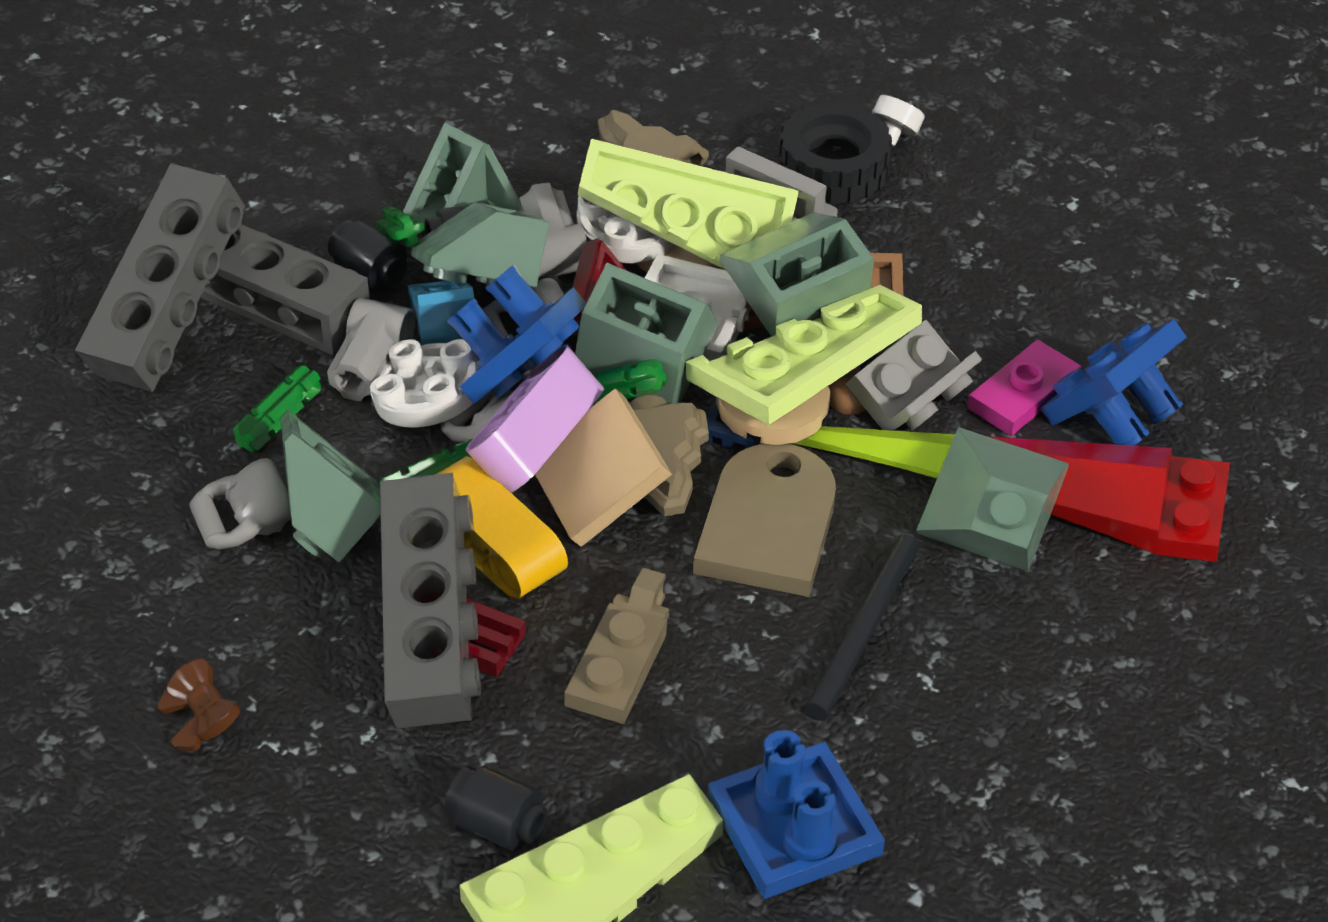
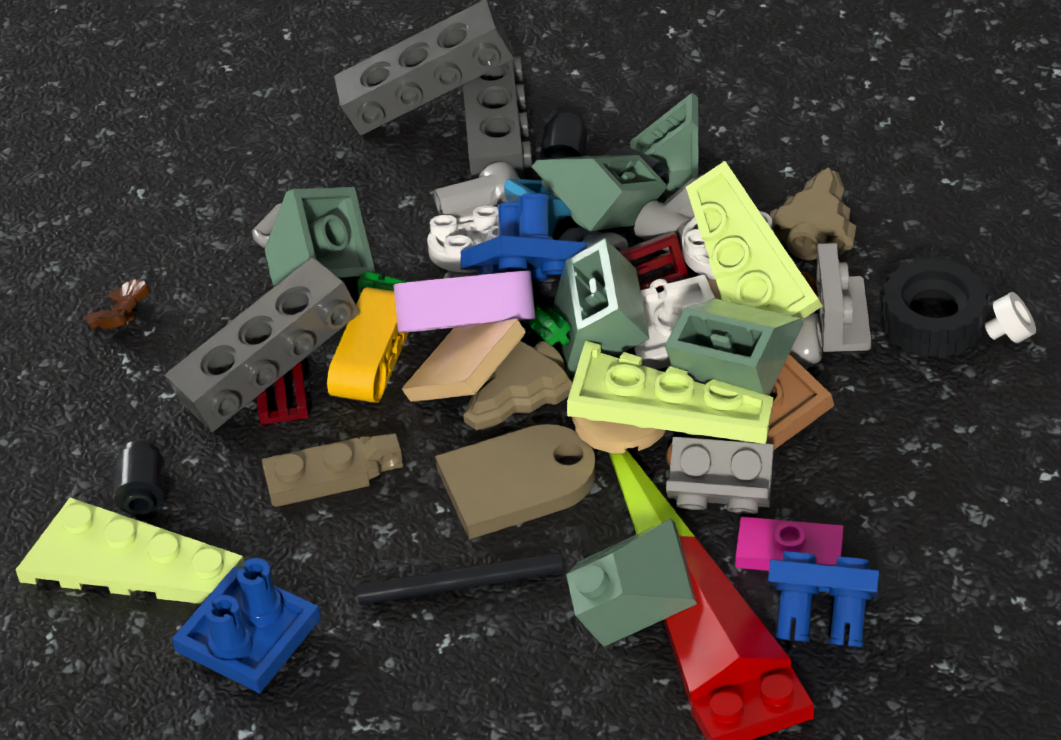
camera: 60 degrees right, 0 degrees up
green axle [233,365,322,453] -> none
green axle [375,206,425,247] -> none

